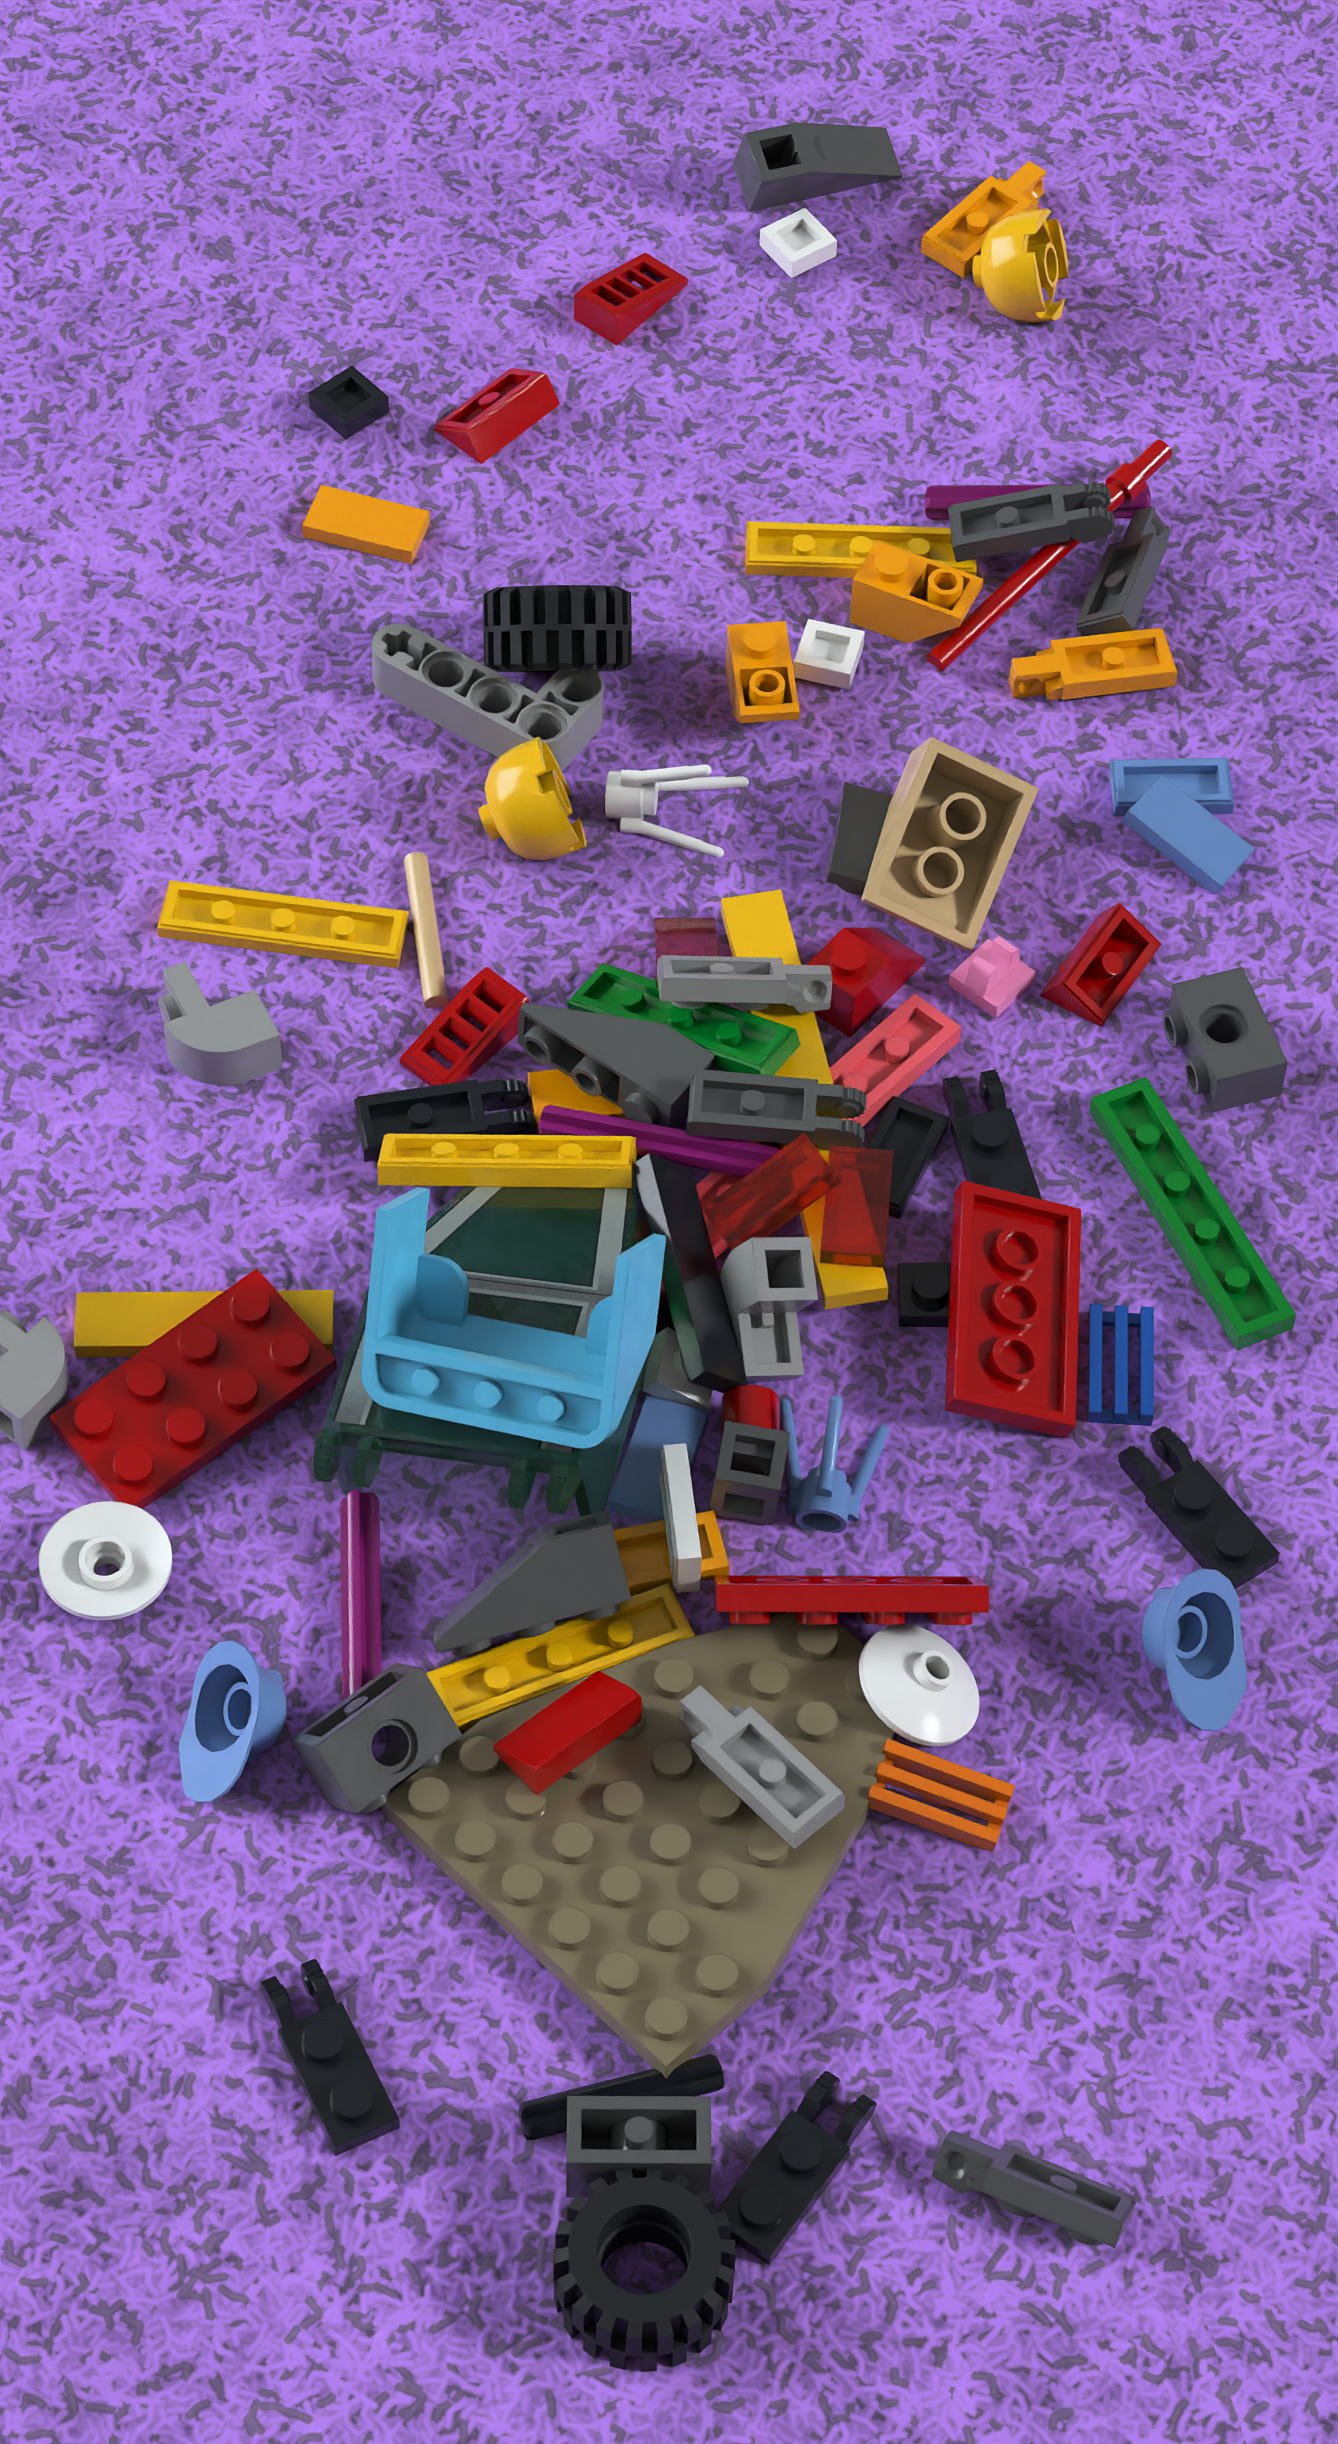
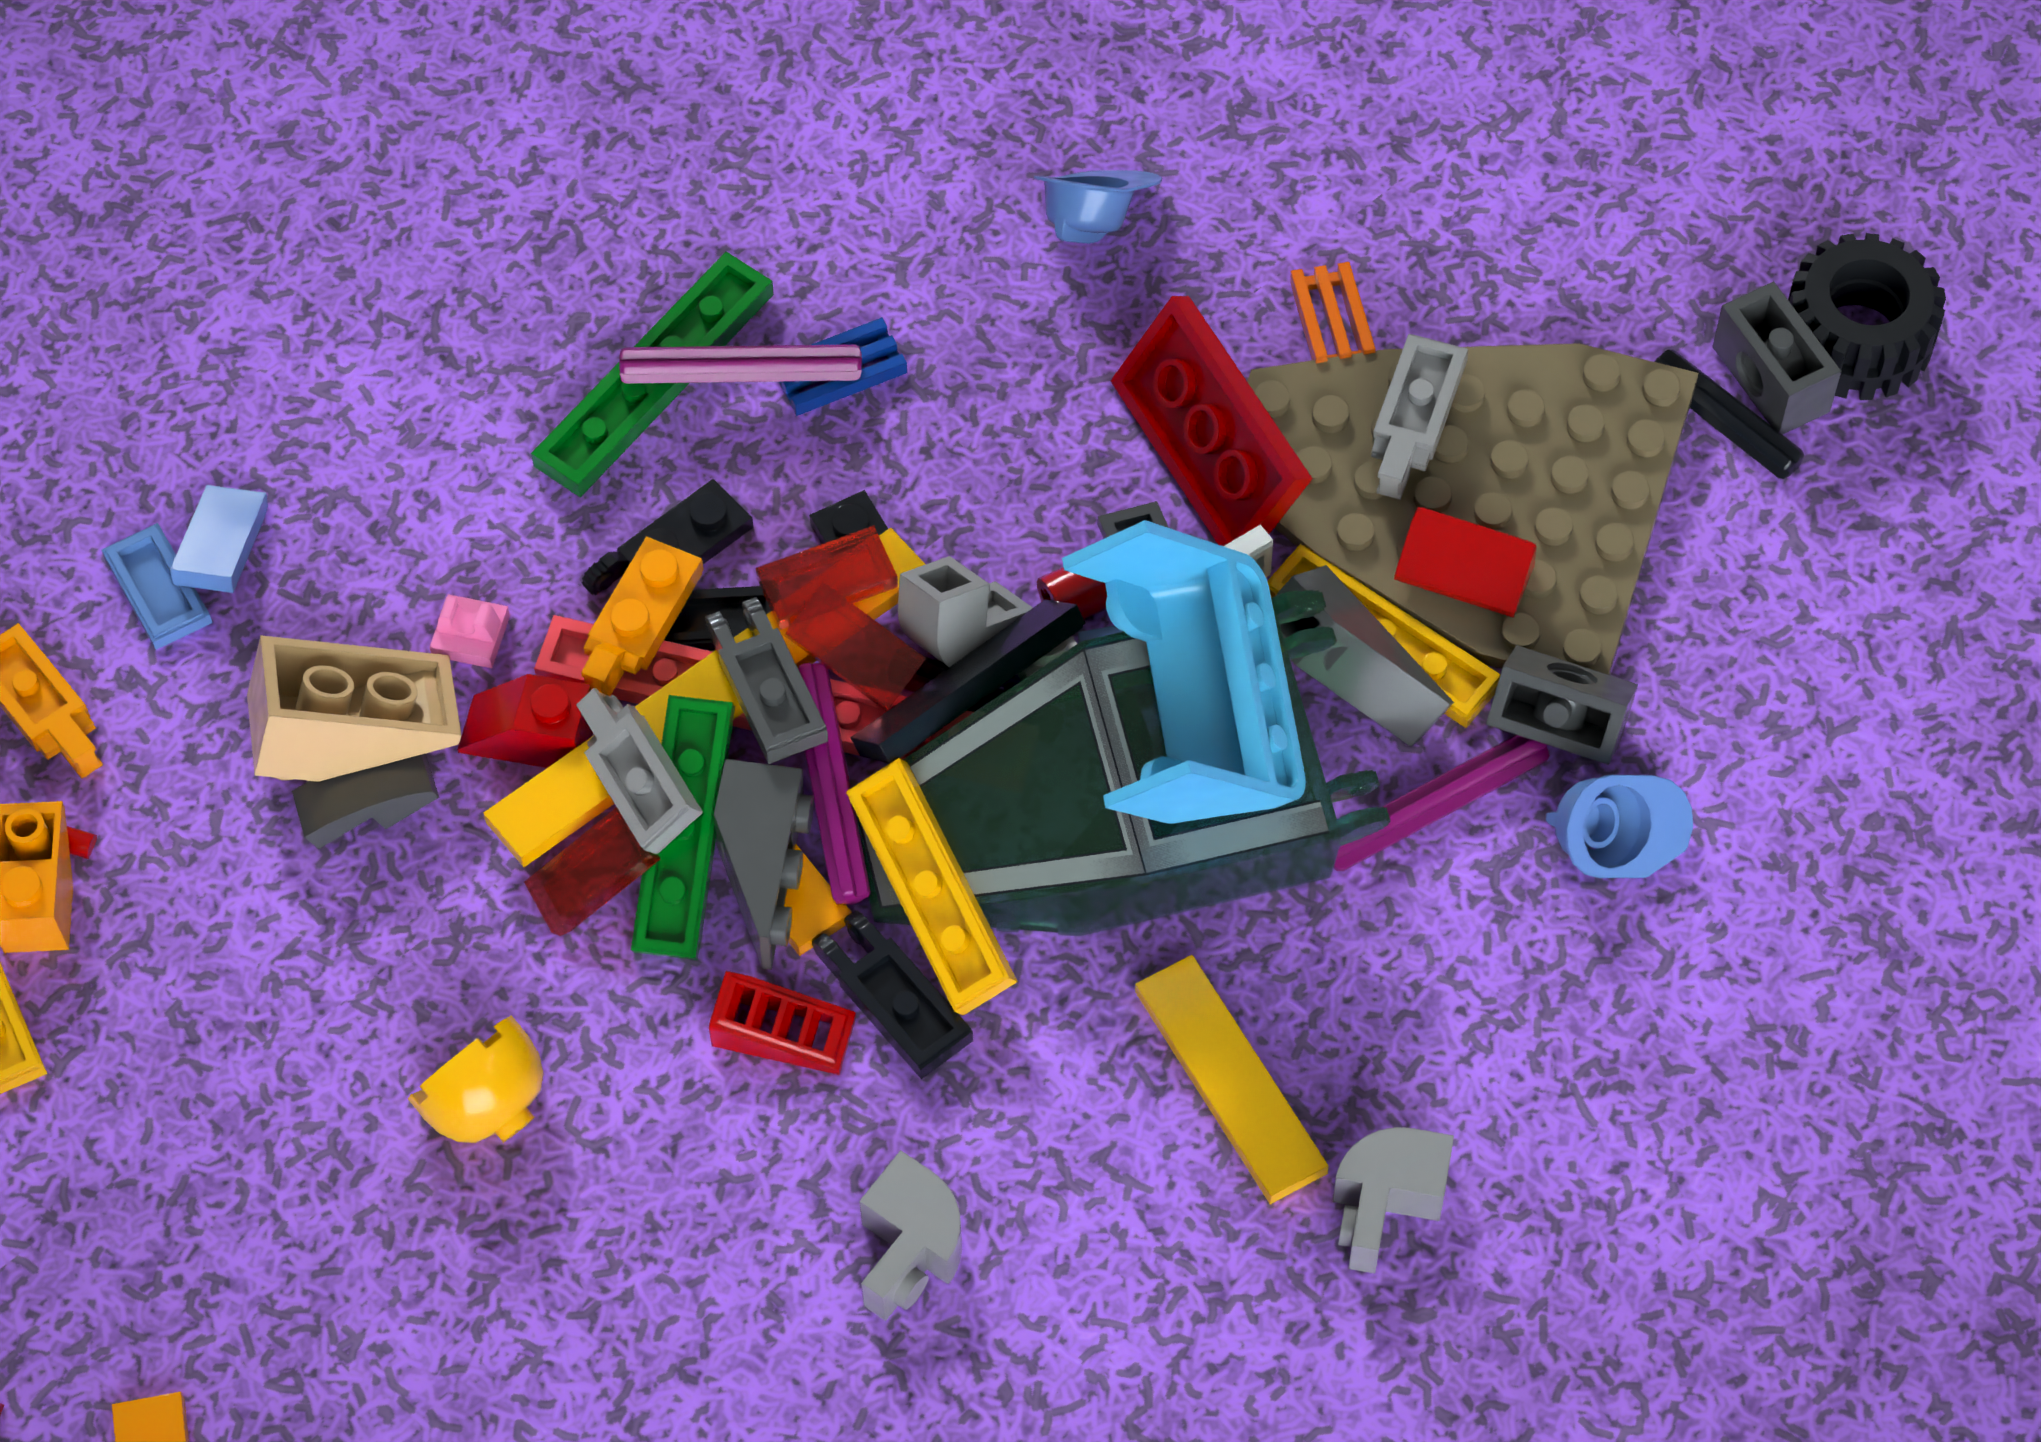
camera: 115 degrees left, 5 degrees up
white dish [39,1501,173,1620] -> none
red plate [49,1268,337,1509] -> none
yellow tile [157,880,409,968] -> none
black hinge [260,1959,400,2156] -> none
light grey beam [371,624,604,771] -> none
tan bar [404,852,449,1008] -> none
black tyre [483,585,632,672] -> none
white plant [605,765,749,857] -> none
black hinge [715,2071,877,2266] -> none
light orange slope [725,621,800,723] -> none
medium blue plant [780,1395,889,1533] -> none
white plate [793,619,865,690] -> none
white dish [859,1624,980,1747] -> none
dark grey hinge [932,2130,1136,2248] -> none
red plate [945,1181,1081,1438] -> none
red slope [1039,902,1162,1027] -> none
black hinge [1118,1426,1280,1590] -> none
dark grey brick [1163,967,1288,1113] -> none
none -> light orange hinge [581,536,704,696]
none -> axle [619,344,862,384]

